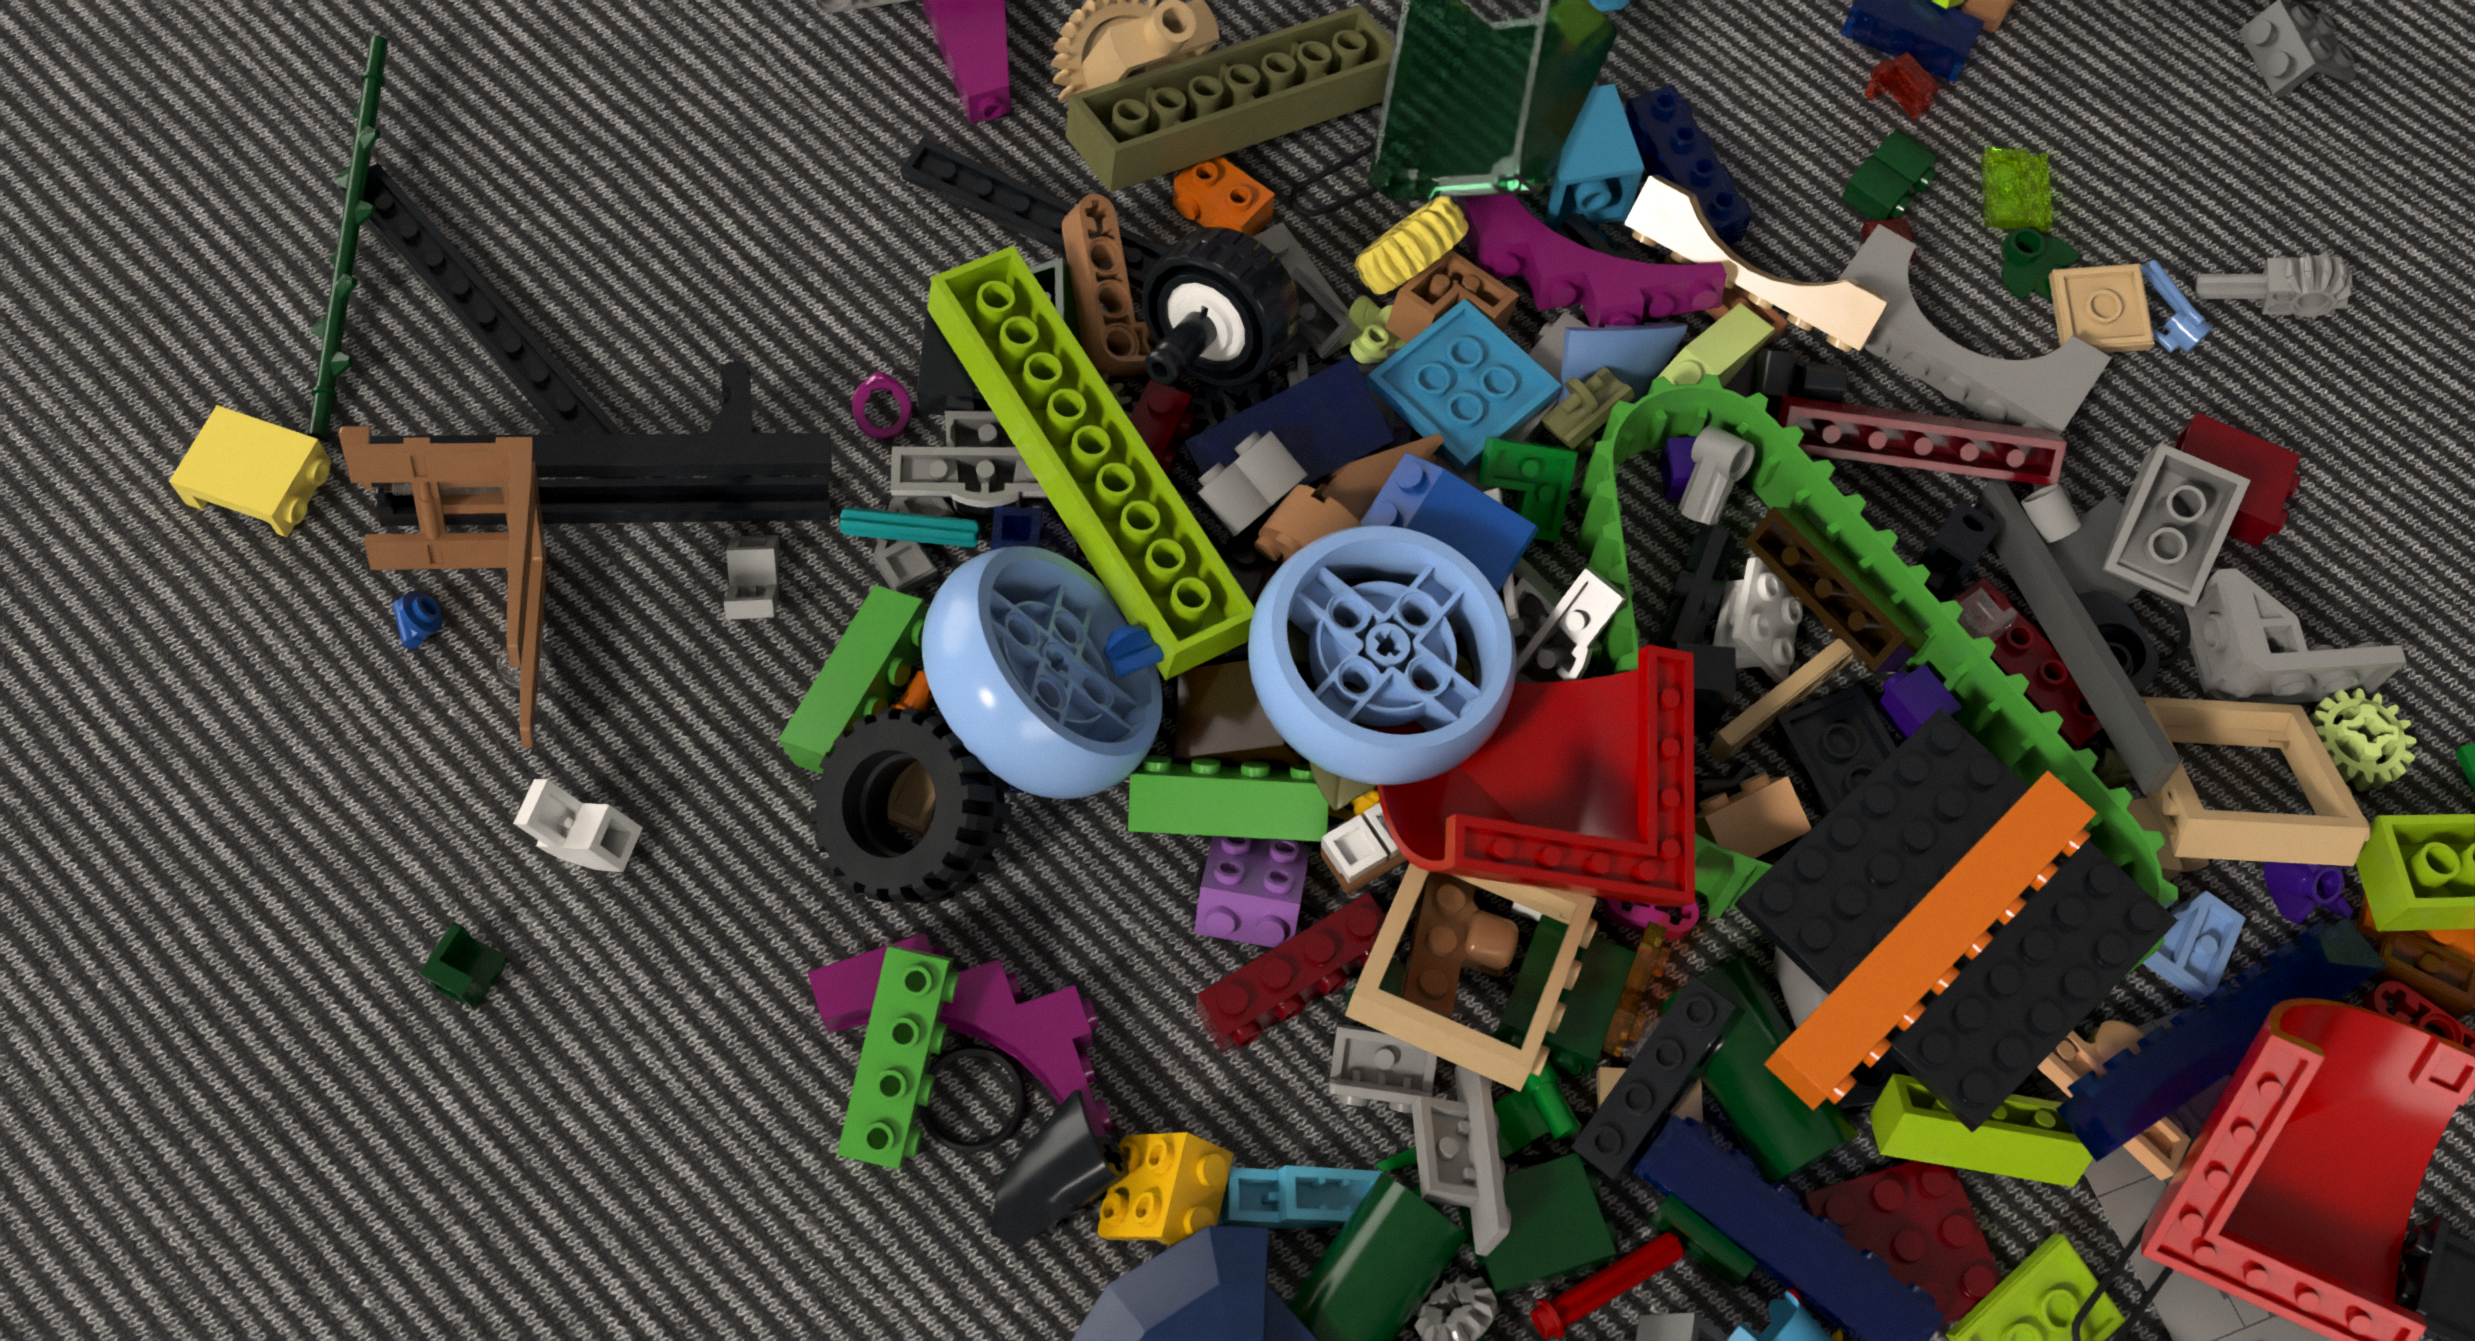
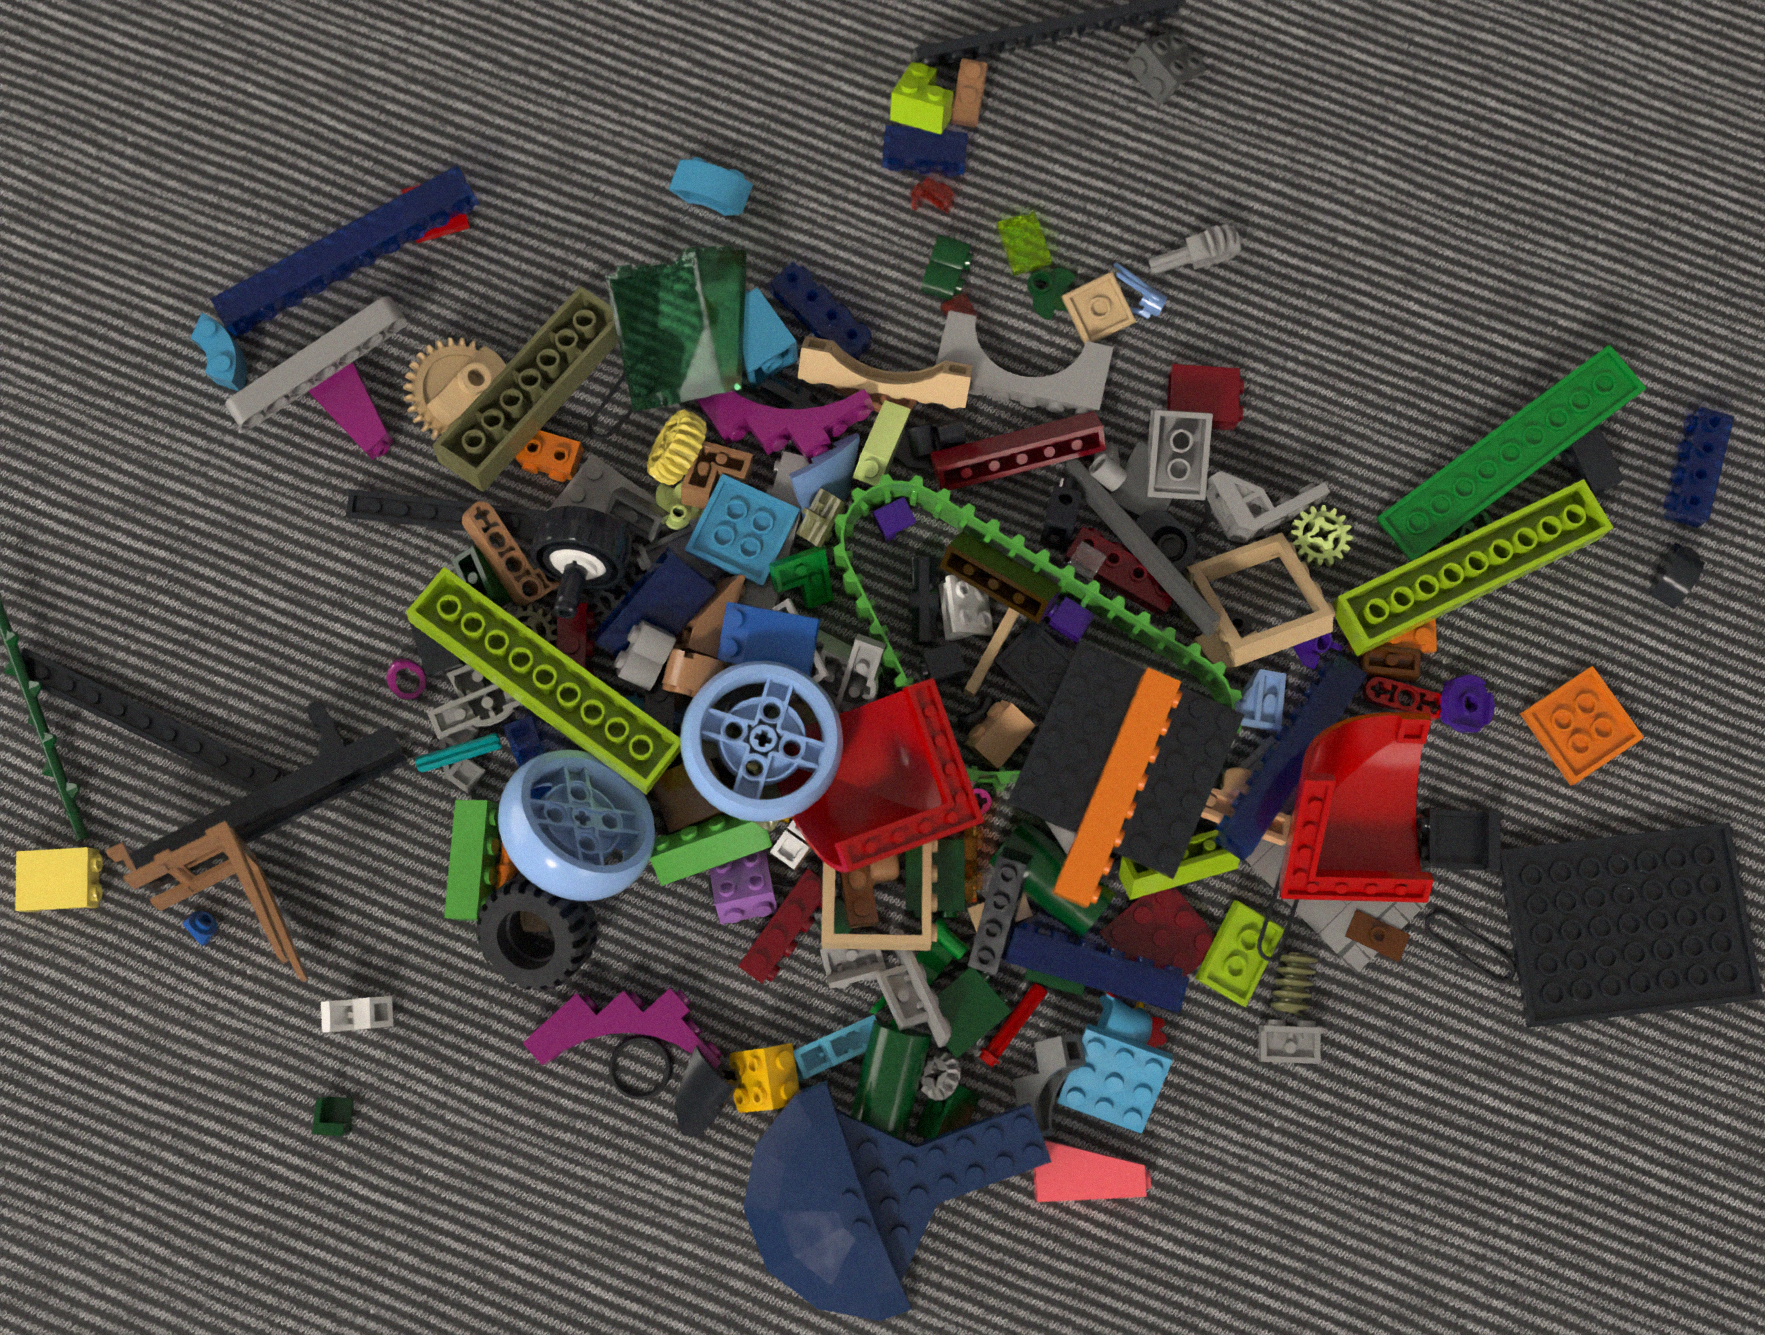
camera: 20 degrees left, 15 degrees up
light grey slope [724,535,779,620] -> none
bright green brick [837,945,960,1170] -> none
blue plate [1103,624,1164,678] -> none
light grey piece [1678,425,1755,525] -> none

